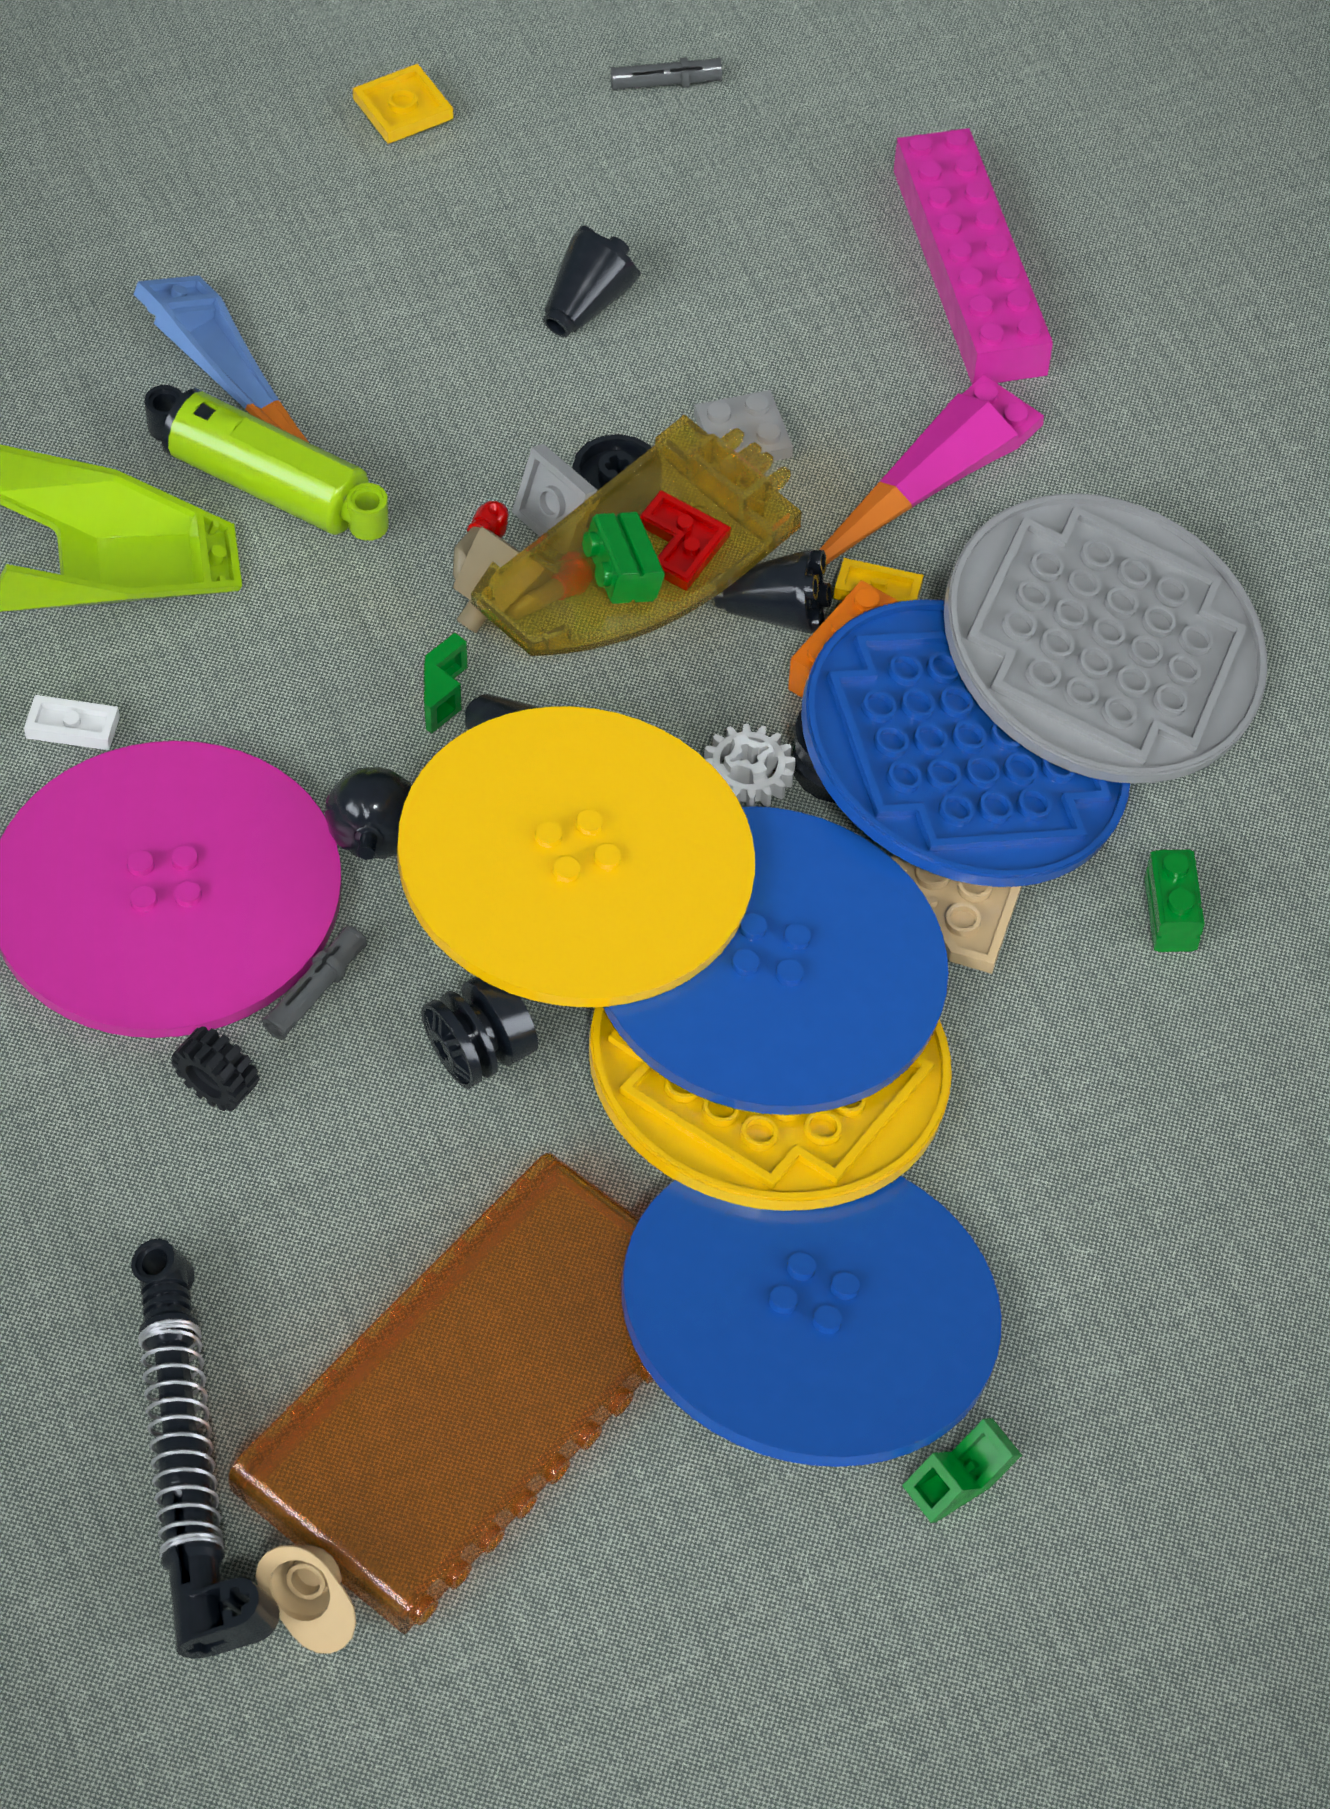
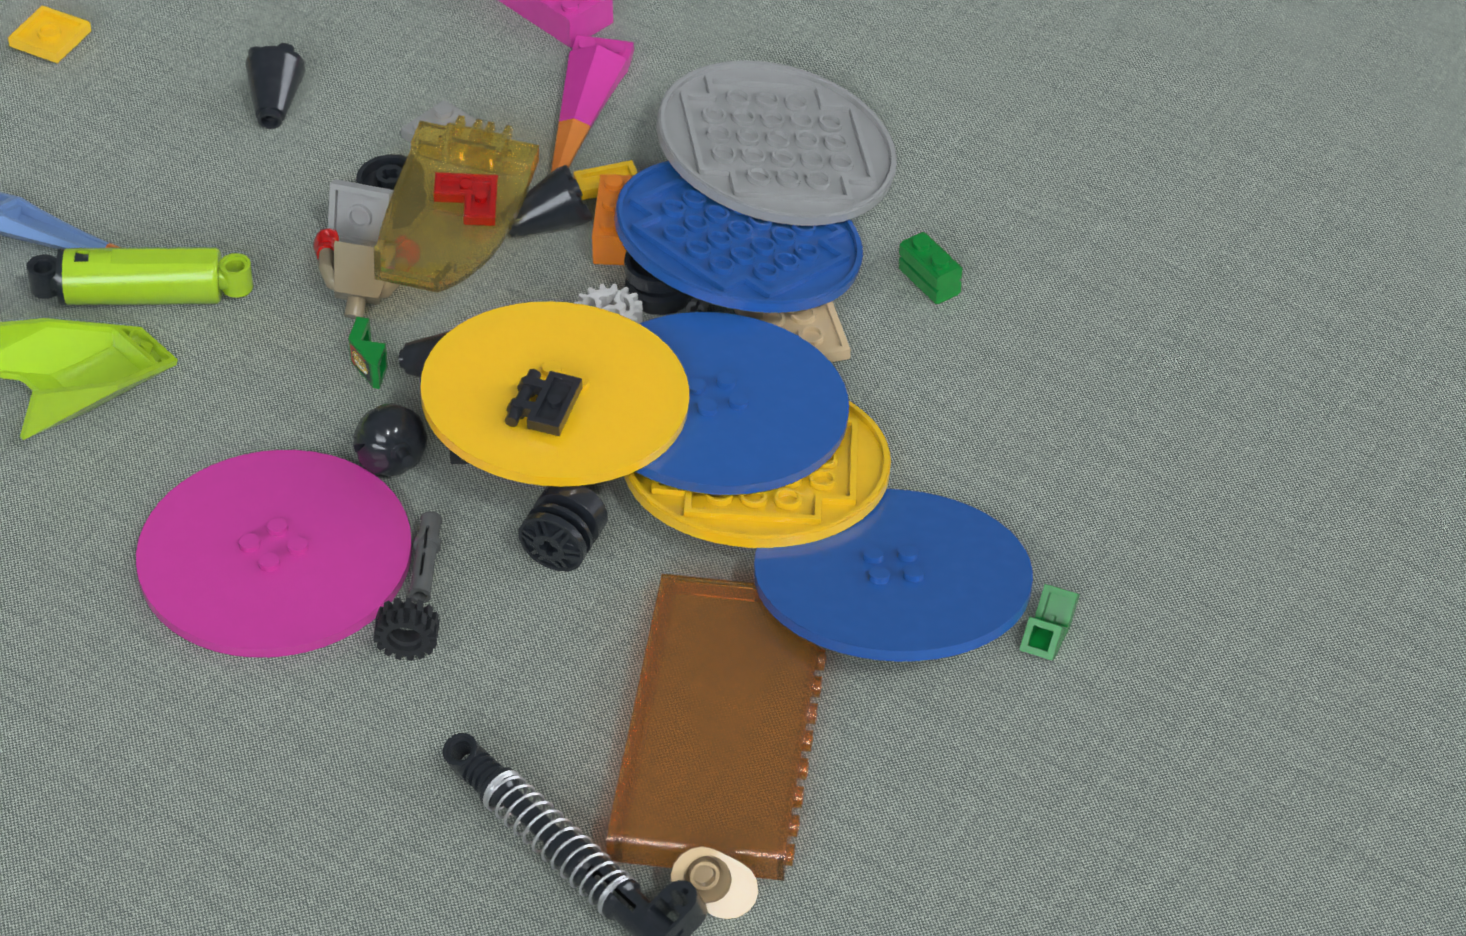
camera: 30 degrees left, 10 degrees down
white plate [24,695,120,750] -> none
green brick [582,512,665,604] -> none
none -> black plate [505,369,583,436]

